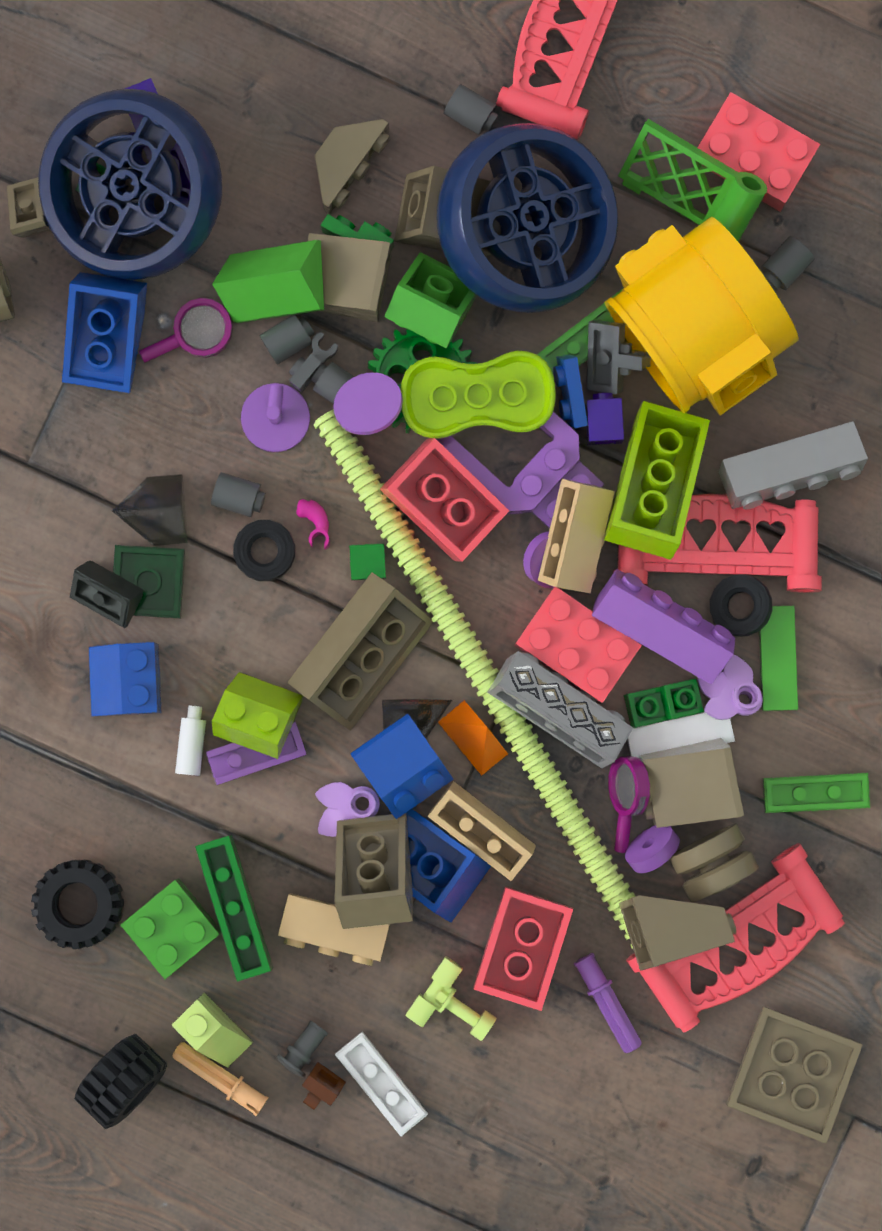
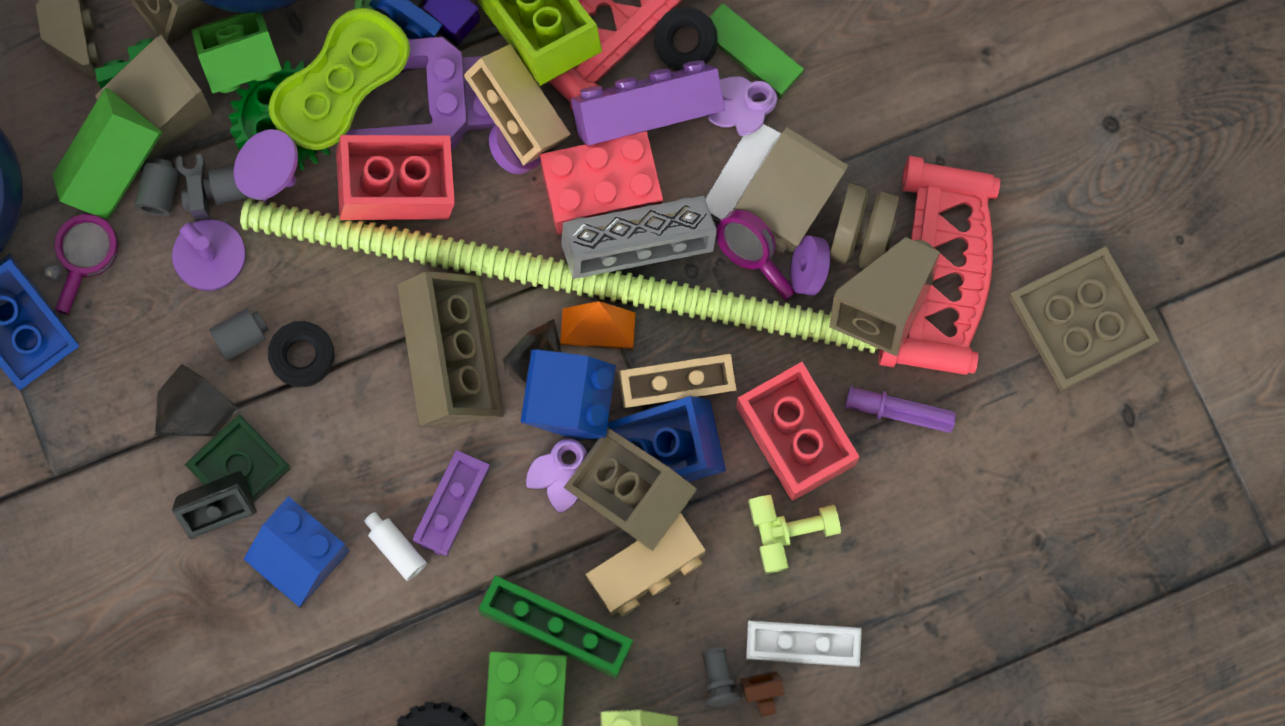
camera: 50 degrees left, 10 degrees down
lime slope [212,672,304,759] -> none
dark pink arm [296,499,330,550] -> none
green tile [349,544,386,581] -> none
green slope [623,678,704,728] -> none
bright green tile [763,773,870,813] -> none

